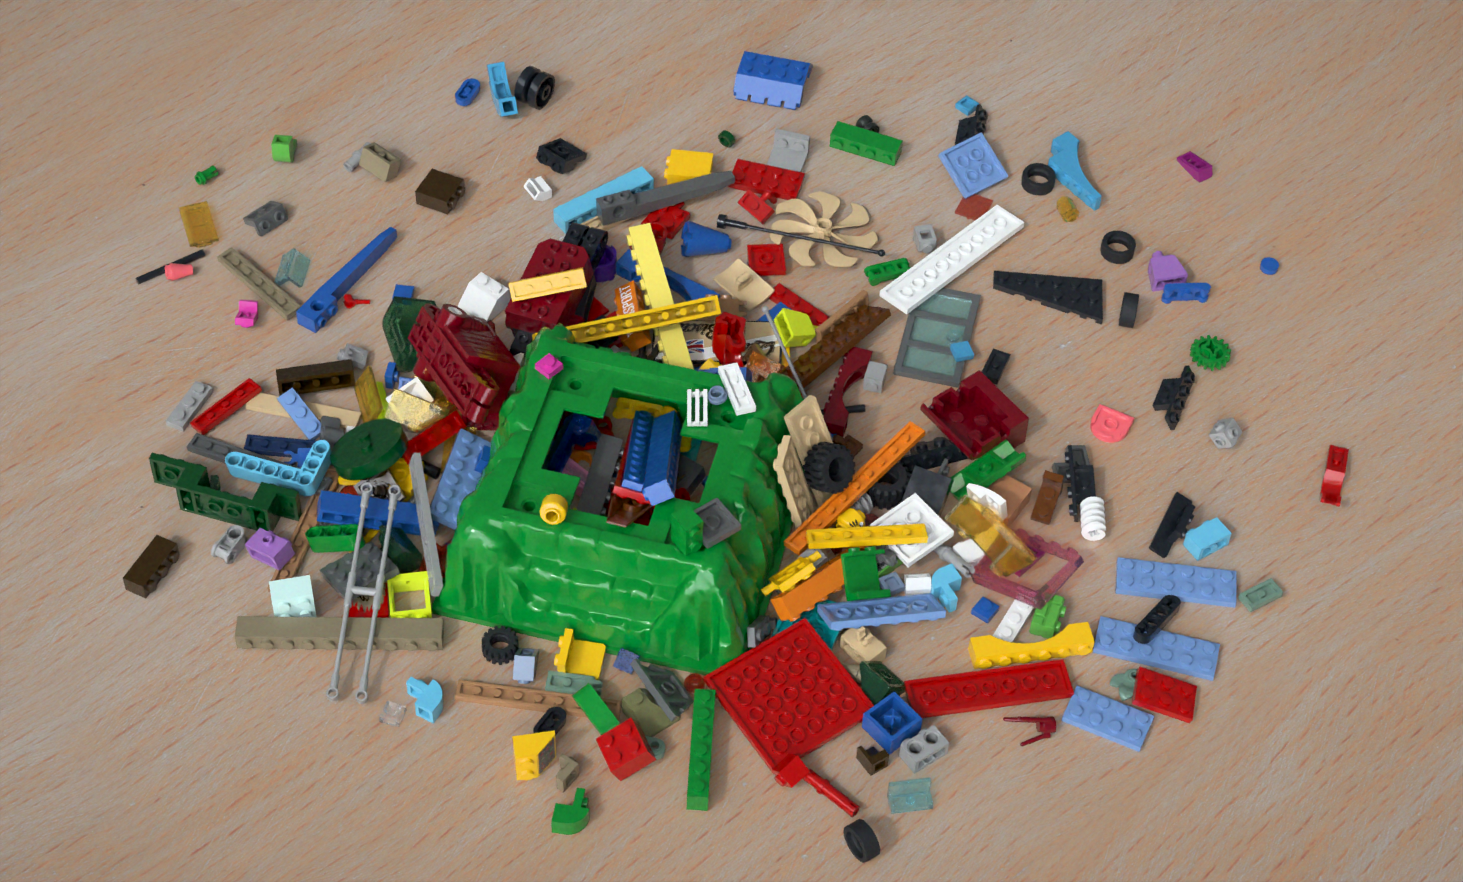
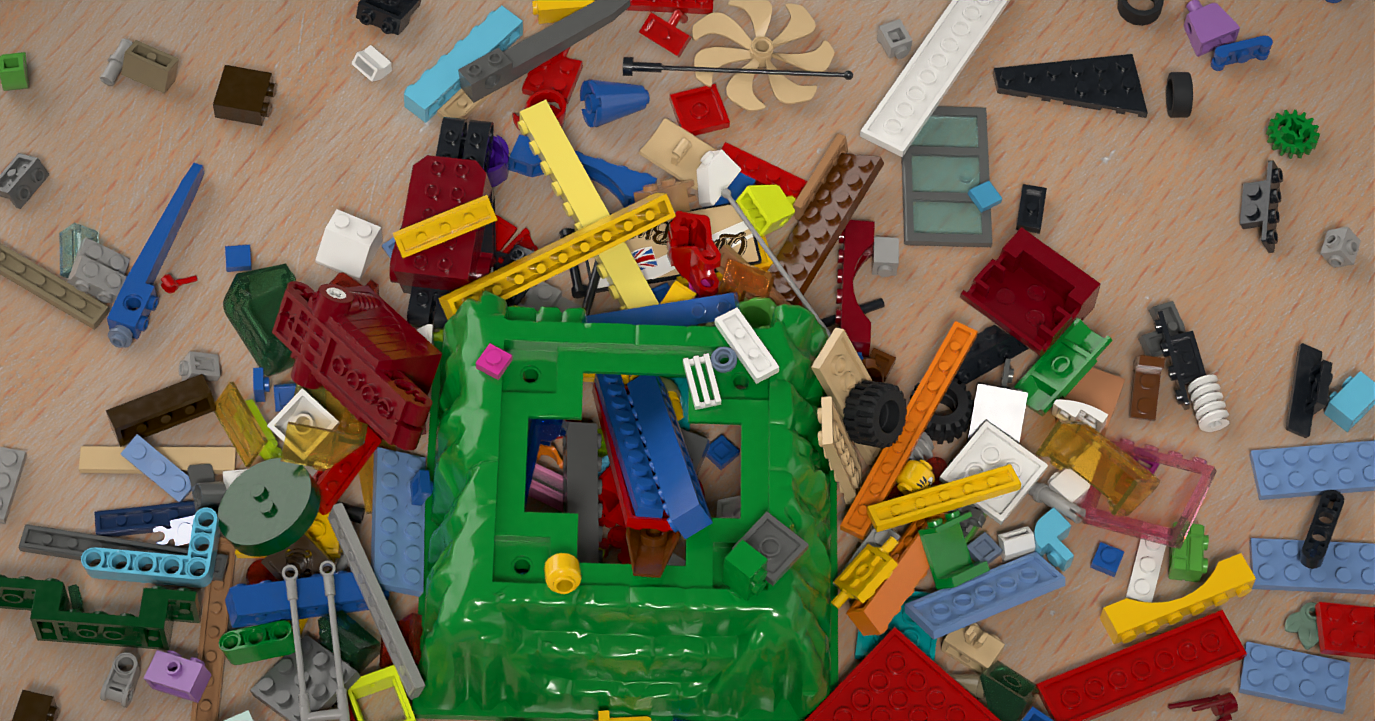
camera: 15 degrees left, 10 degrees up
red tile [190,378,262,435] -> none
dark pink bracket [235,300,258,328] -> none
orange brick [614,280,651,352] -> none
dark grey hinge [747,615,777,647] -> none
green plate [864,258,911,286] -> none
coral tile [1090,404,1135,443] -> none
none -> light grey plate [67,237,130,304]
none -> sand blue plate [108,325,133,348]
none -> white slope [697,150,742,207]

